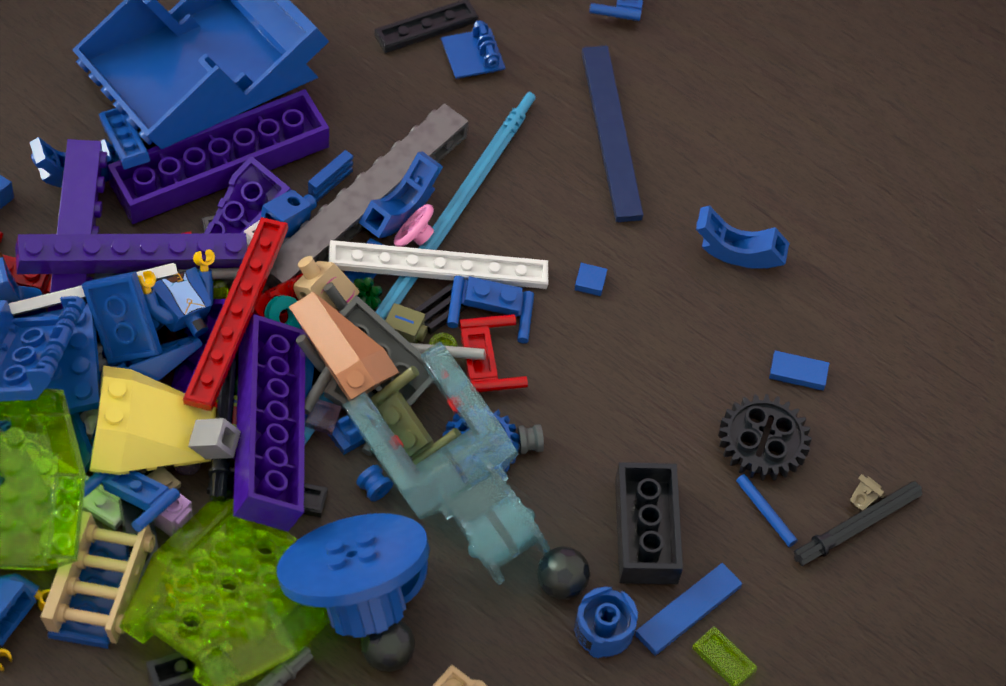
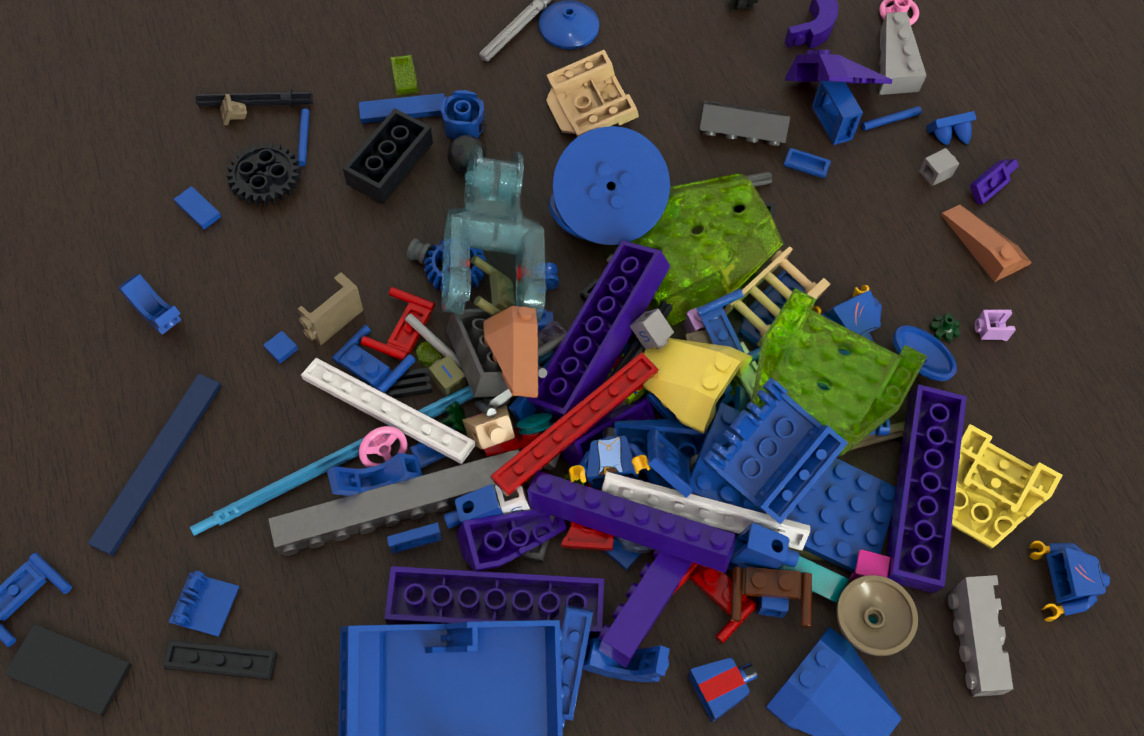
camera: 145 degrees left, 5 degrees up
none -> dark tan panel [297,272,363,345]

